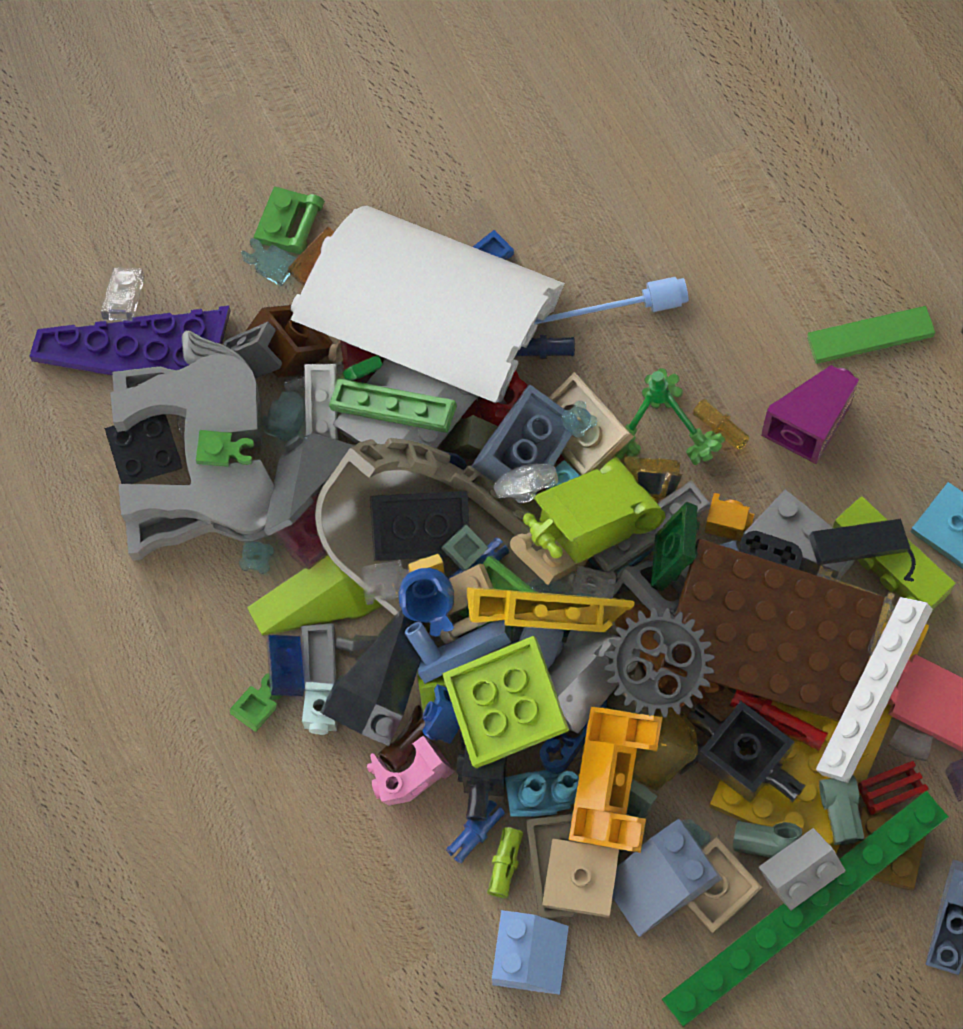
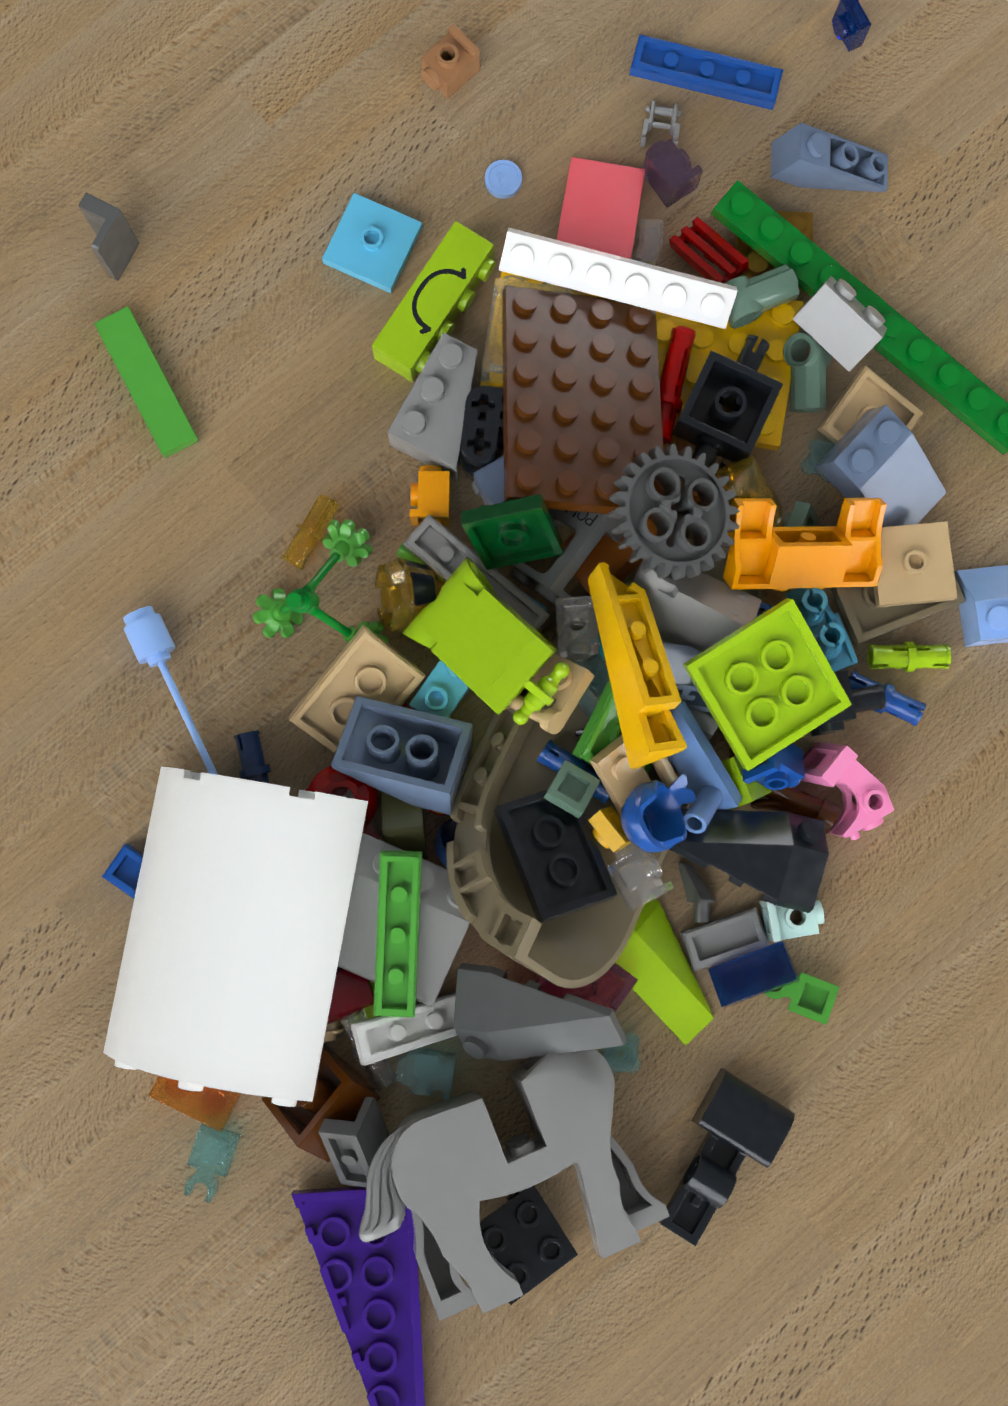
camera: 115 degrees left, 15 degrees up
clear plate [101,268,145,321] -> none
bright green plate [196,430,254,467] -> none
bright green plate [254,186,325,255] -> none
green tile [342,355,383,381] -> none
clear dish [494,463,559,503] -> none
clear light blue plate [561,401,597,438] -> none
magenta slope [761,365,859,464] -> none
black tile [809,518,910,565] -> none
none -> black plate [659,1068,795,1246]

